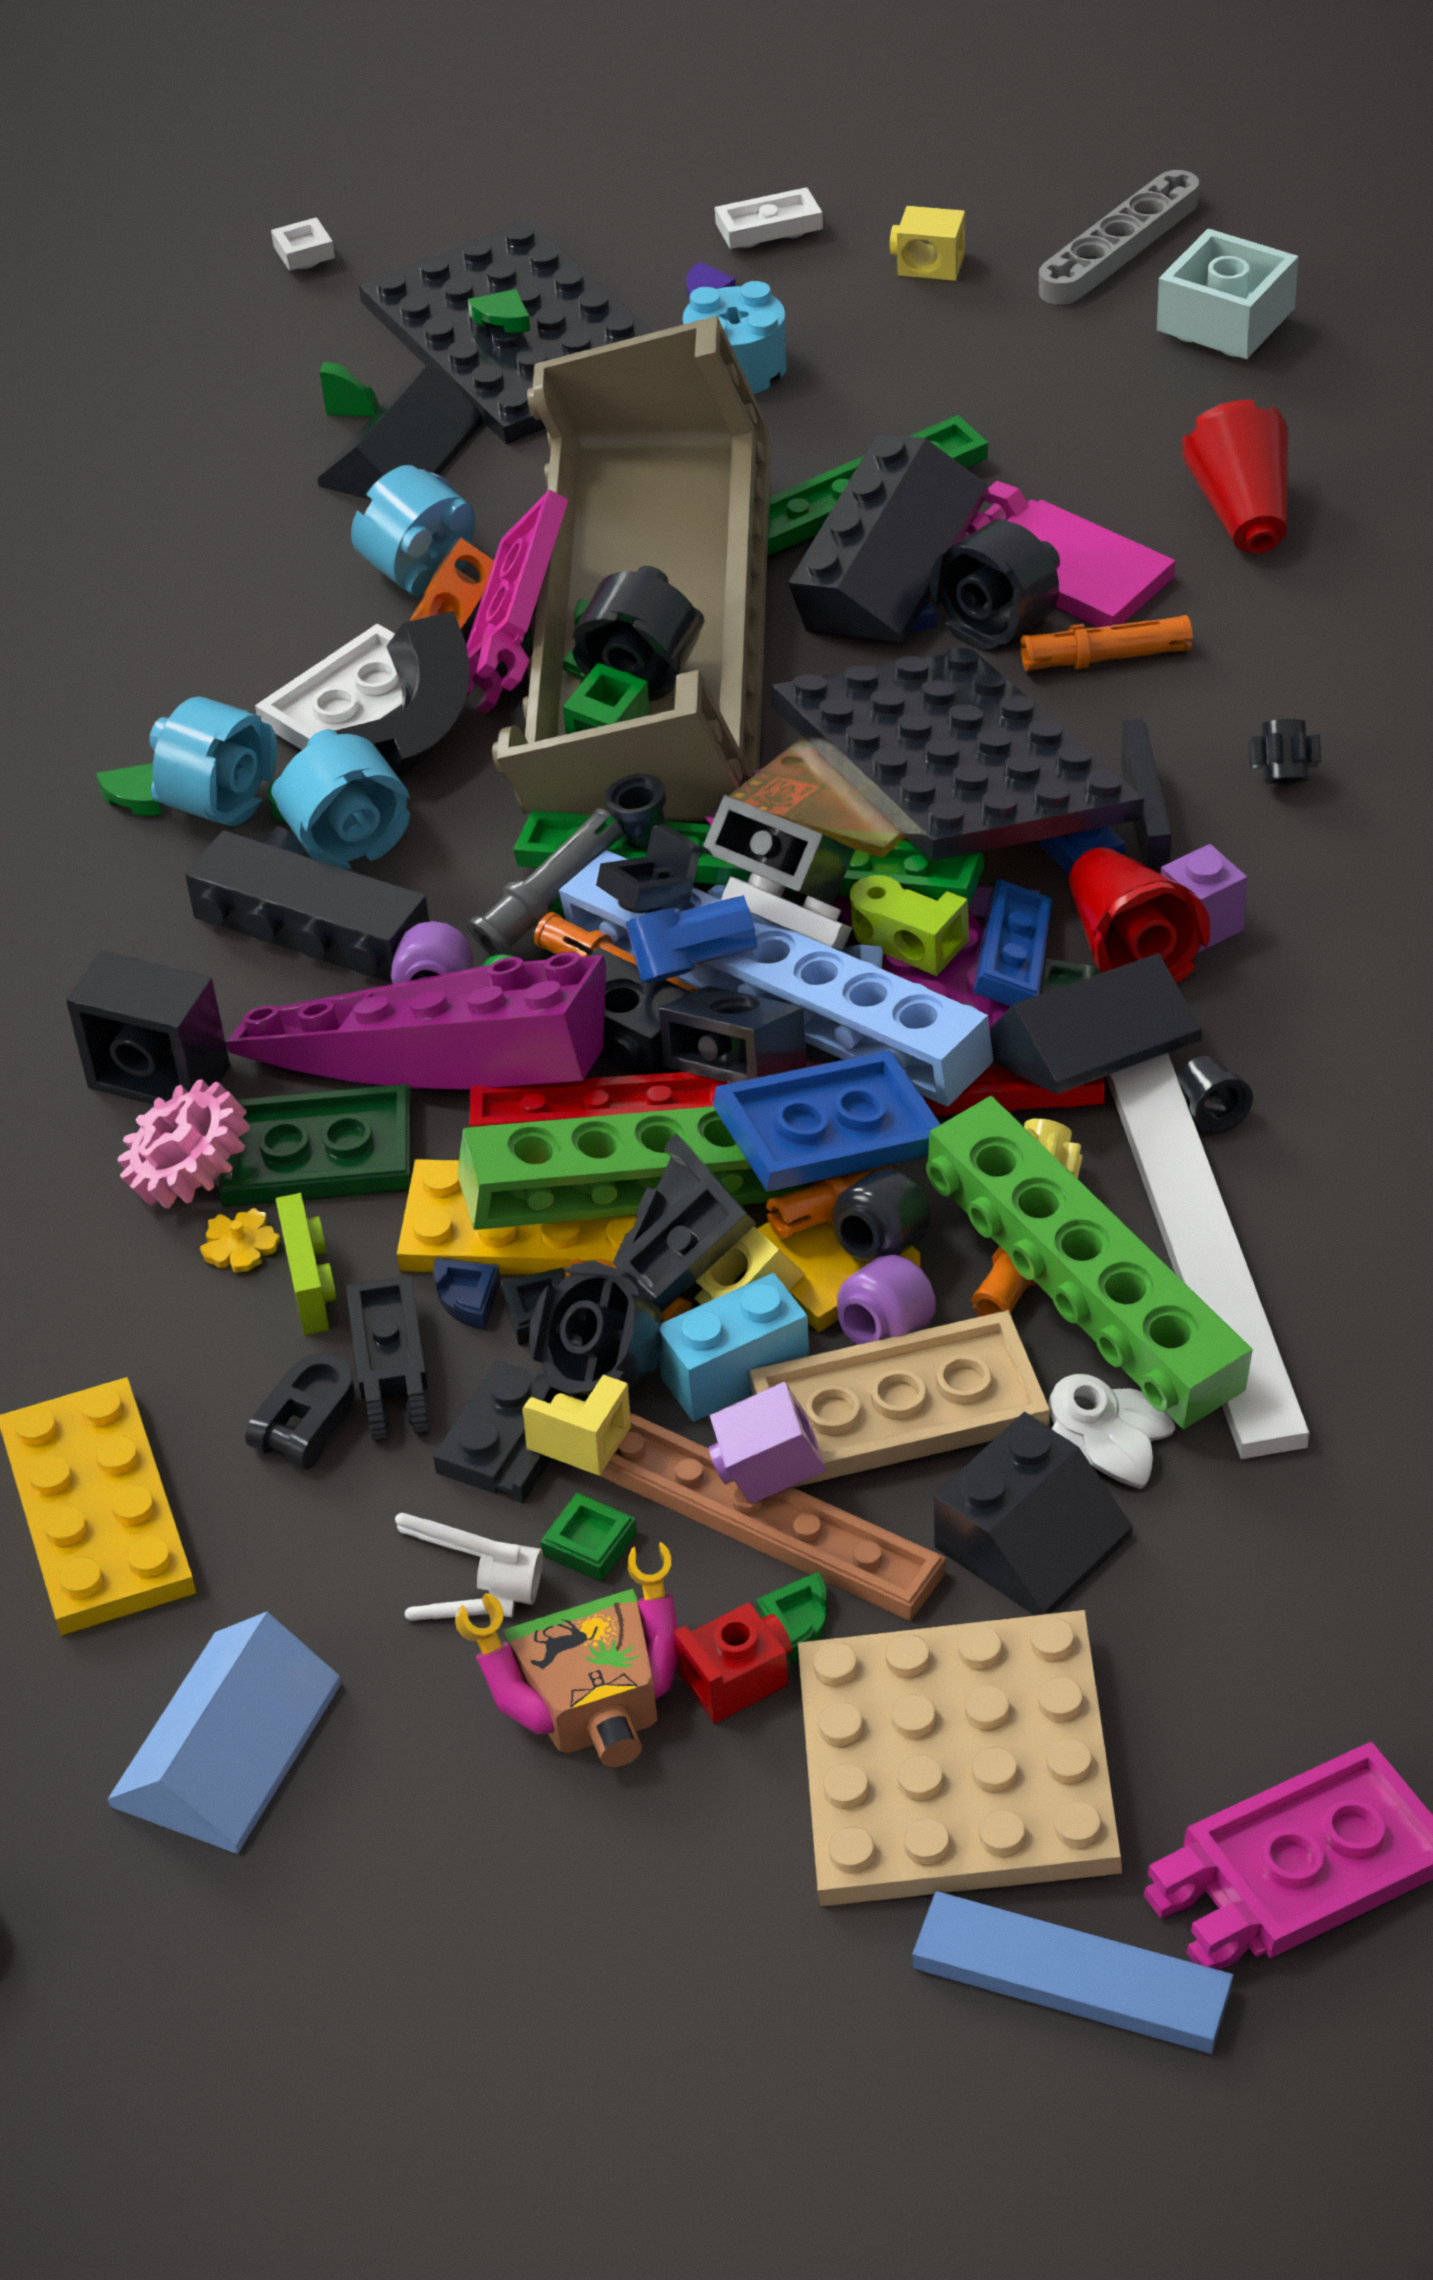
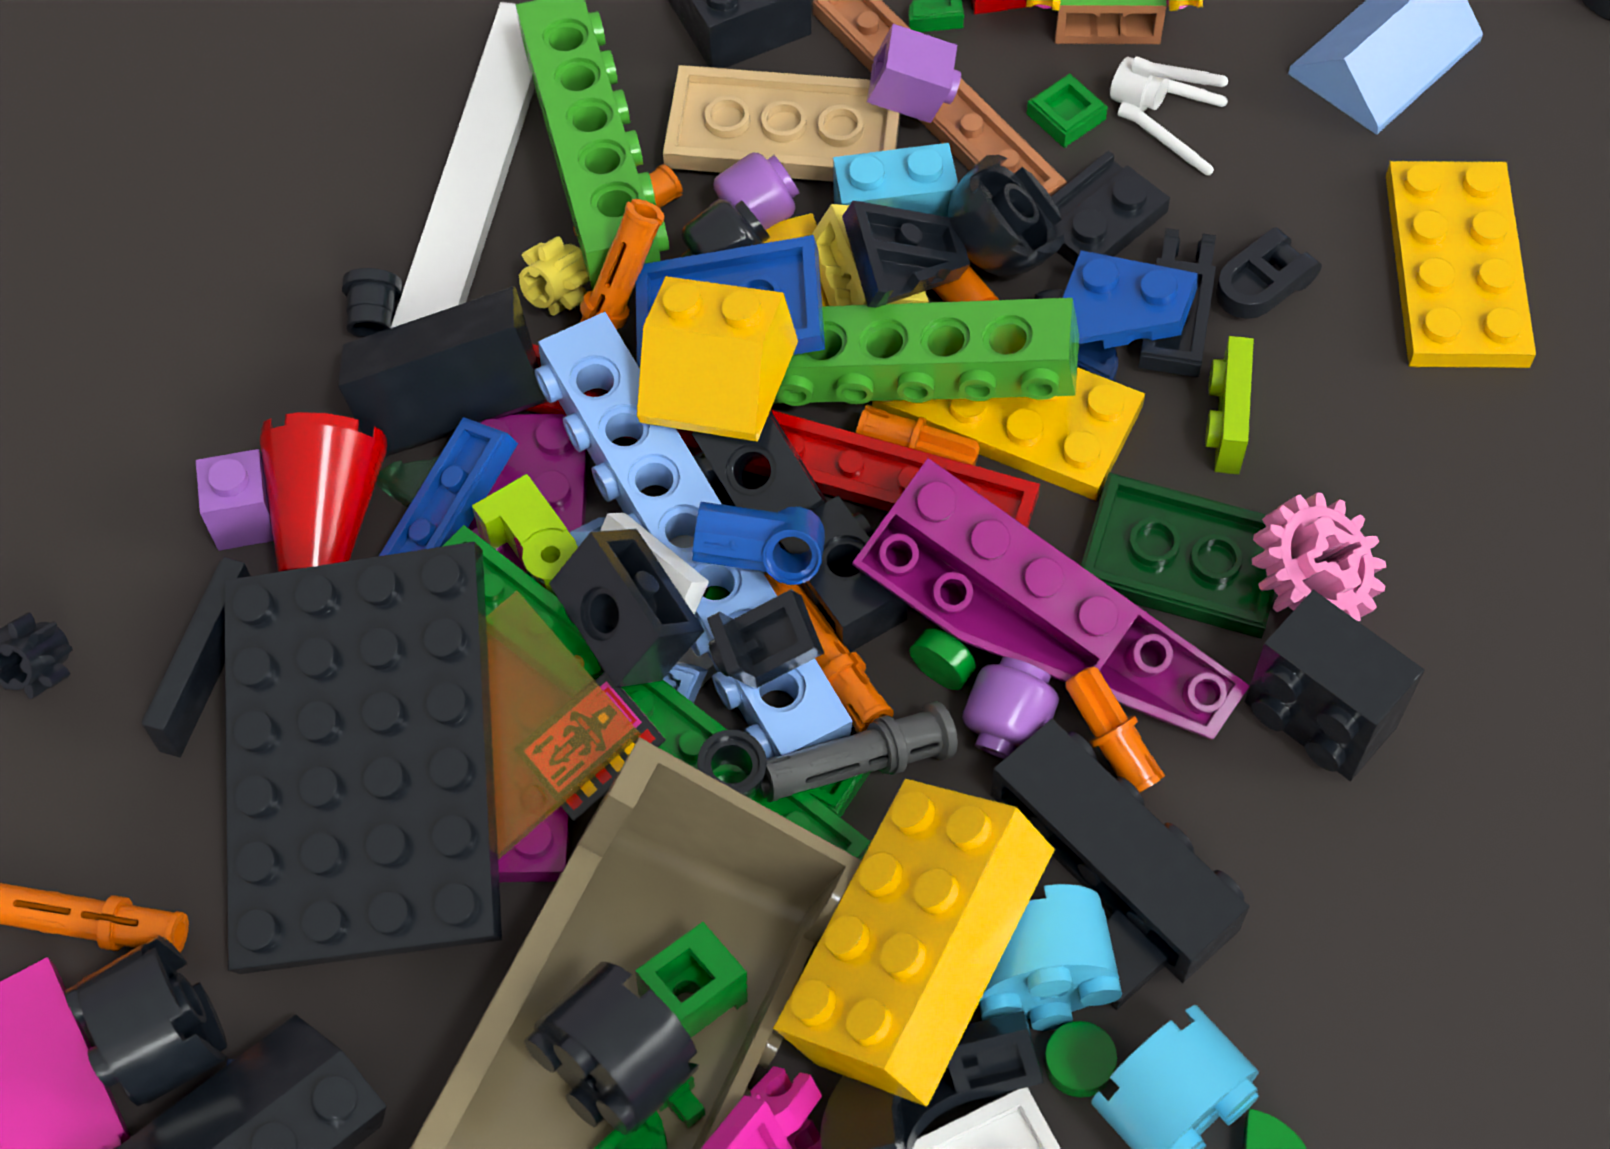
camera: 160 degrees left, 15 degrees up
yellow plant [200,1208,280,1273] -> none
light yellow panel [522,1375,631,1476] -> none
white plate [1048,1374,1175,1489] -> none
none -> orange pin [580,199,664,329]
none -> yellow slope [637,276,798,442]
none -> yellow brick [773,779,1055,1107]
none -> blue wing [1063,250,1197,349]
none -> orange axle [1065,666,1165,792]

